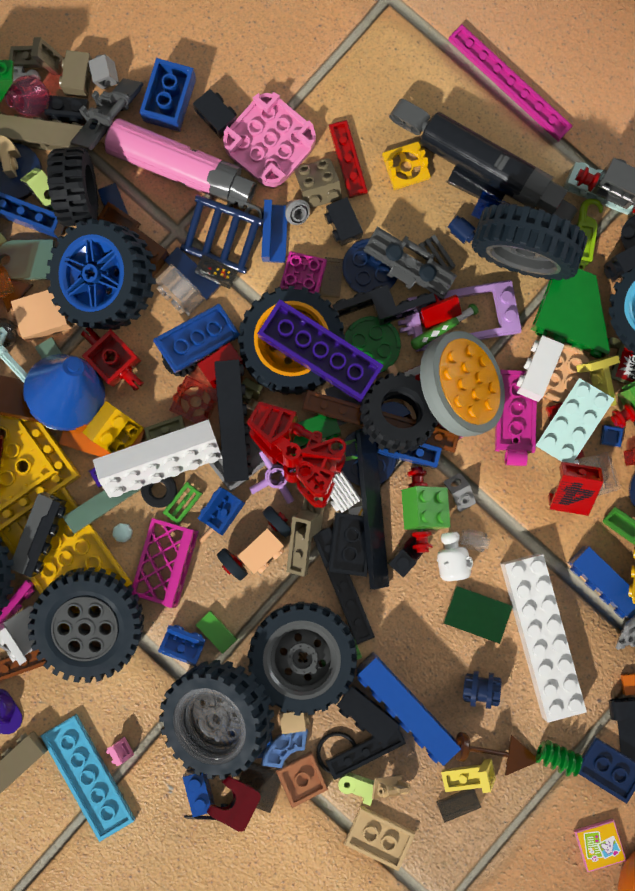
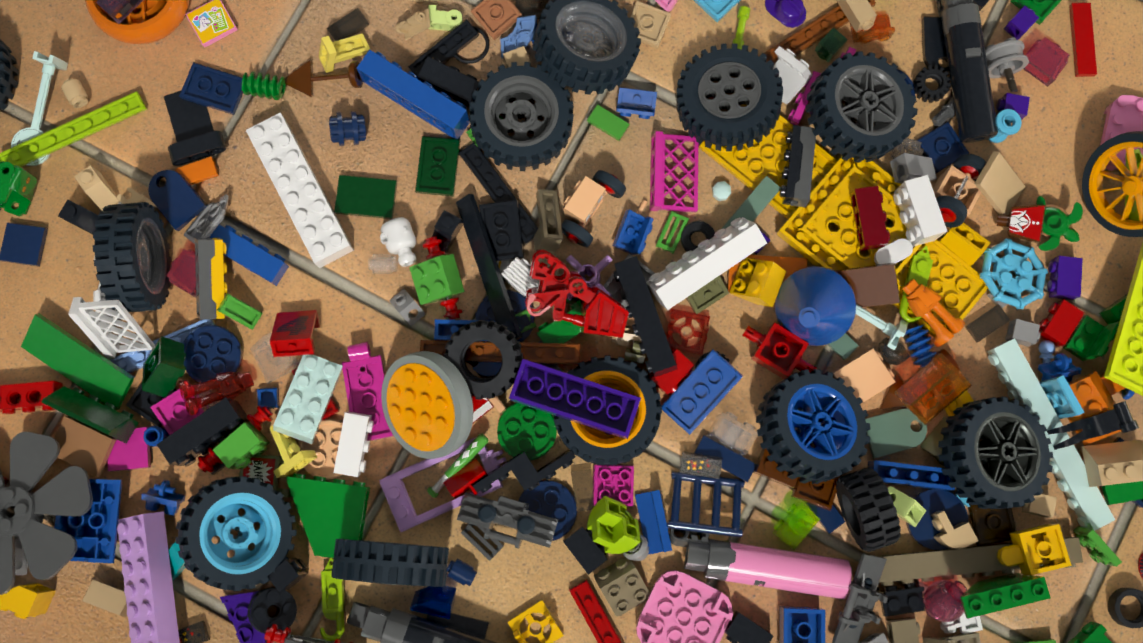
camera: 170 degrees right, 5 degrees down
none -> dark green tile [415,136,461,197]
none -> lime brick [587,496,641,554]
none -> tan tile [630,1,672,49]
none -> lime bar [731,6,750,50]
none -> clear neon green brick [772,503,820,550]

